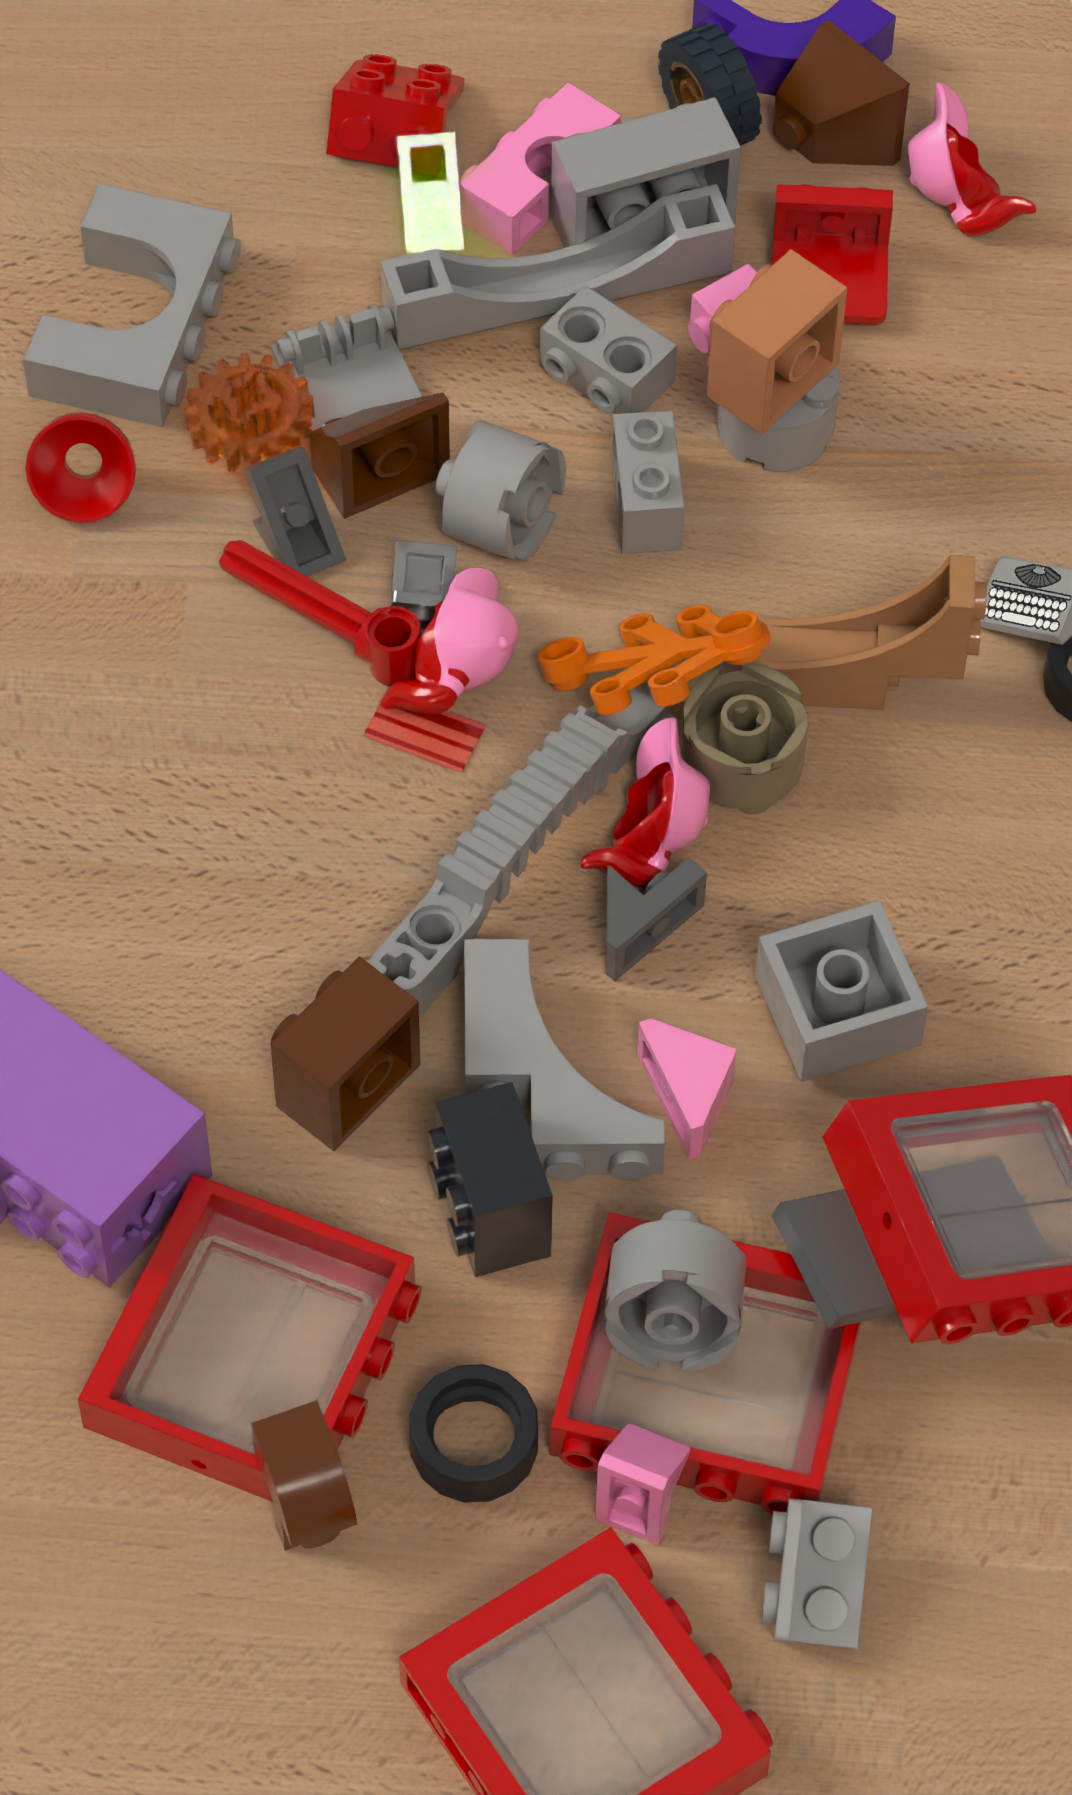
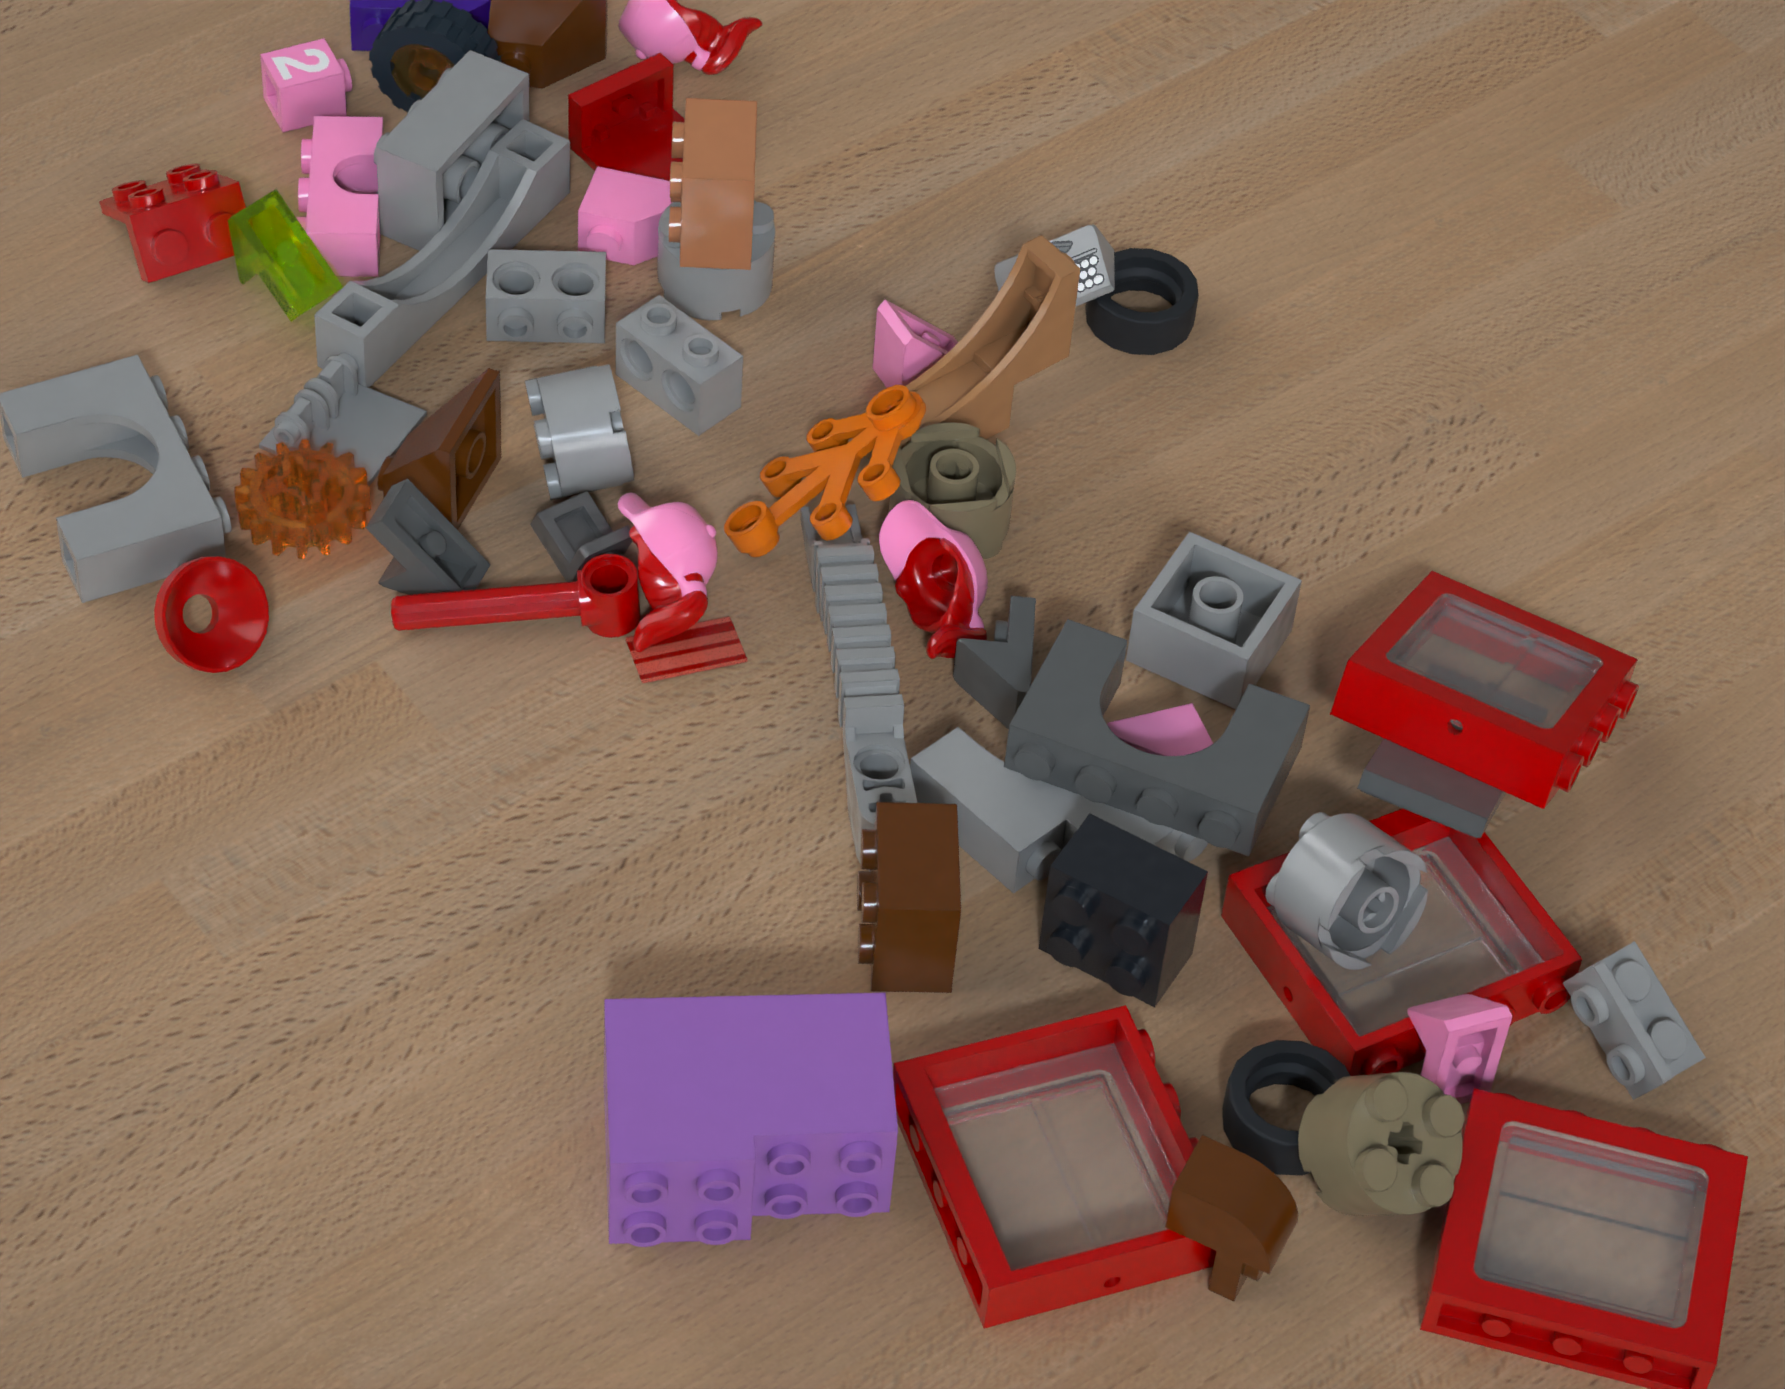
camera: 45 degrees left, 10 degrees down
none -> bright pink brick [260,38,352,132]
none -> bright pink slope [873,299,958,388]
none -> dark grey arch [1004,619,1310,856]
none -> dark tan brick [1298,1072,1464,1216]

